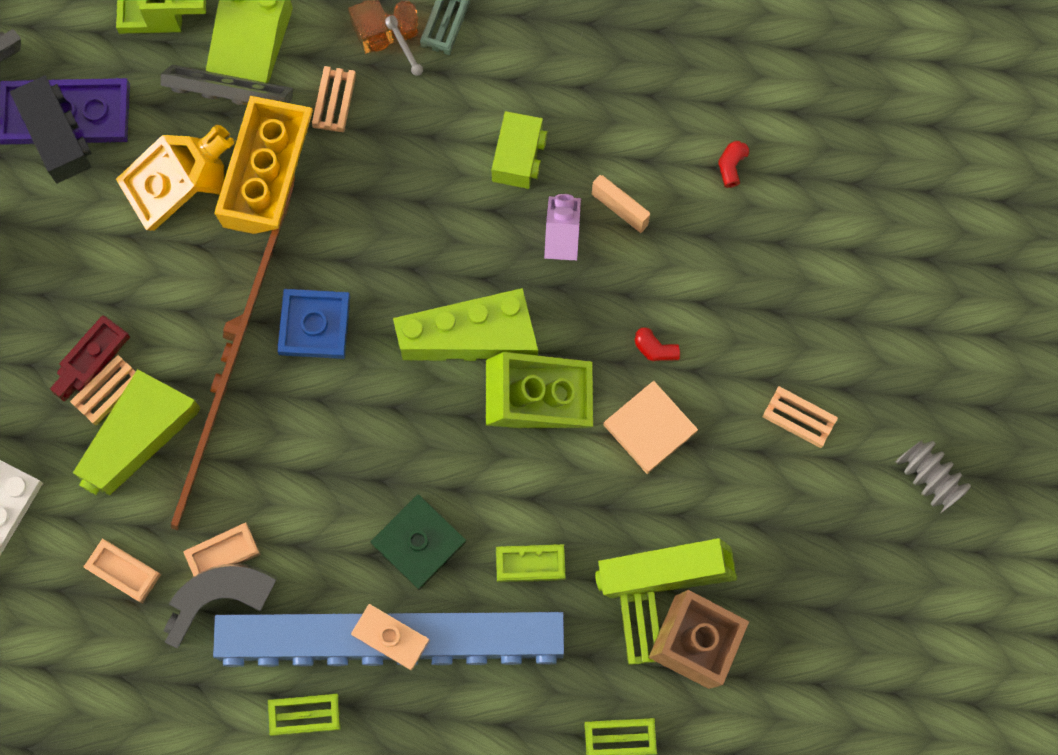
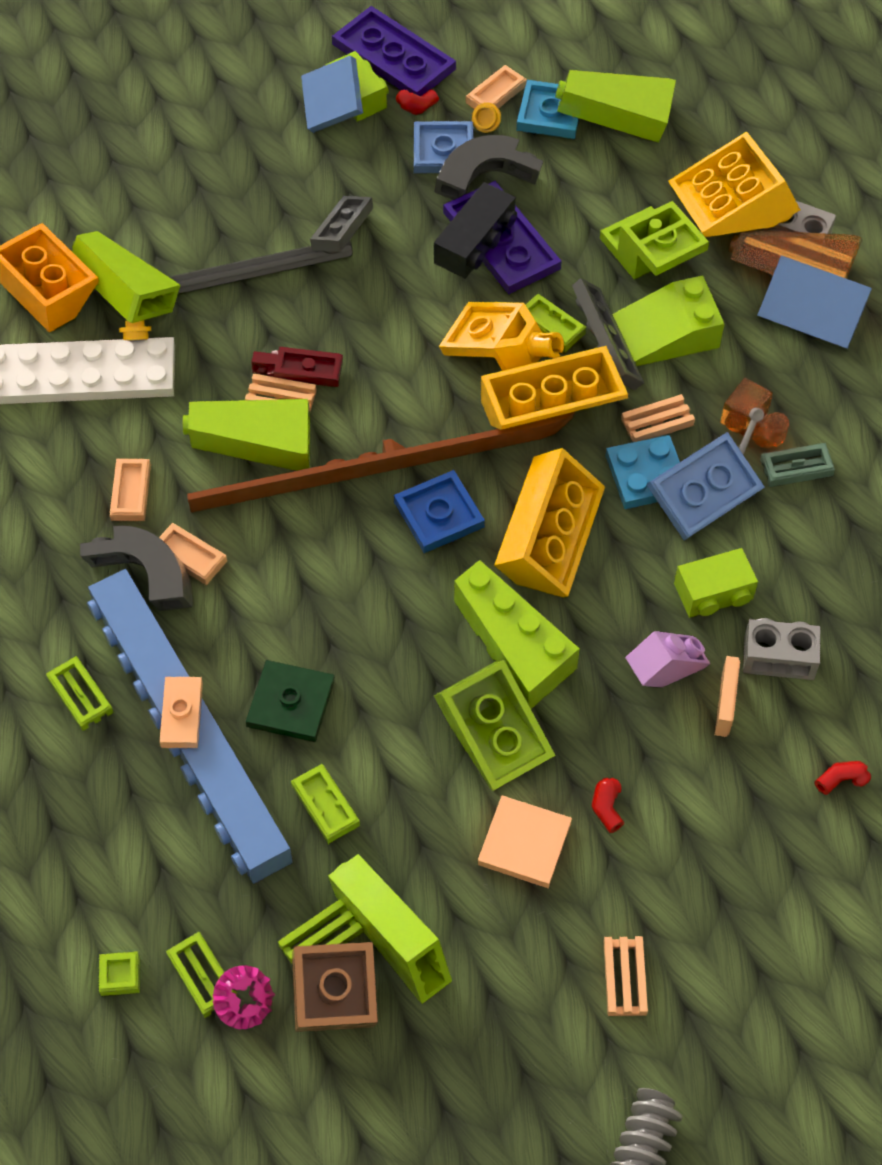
camera: 60 degrees right, 15 degrees down
none -> dark pink gear [213,965,275,1029]
none -> yellow slope [494,448,605,597]
none -> lime plate [525,294,586,352]
none -> dark azure plate [605,435,680,509]
none -> medium blue tile [646,432,765,540]
none -> light grey brick [743,618,820,680]

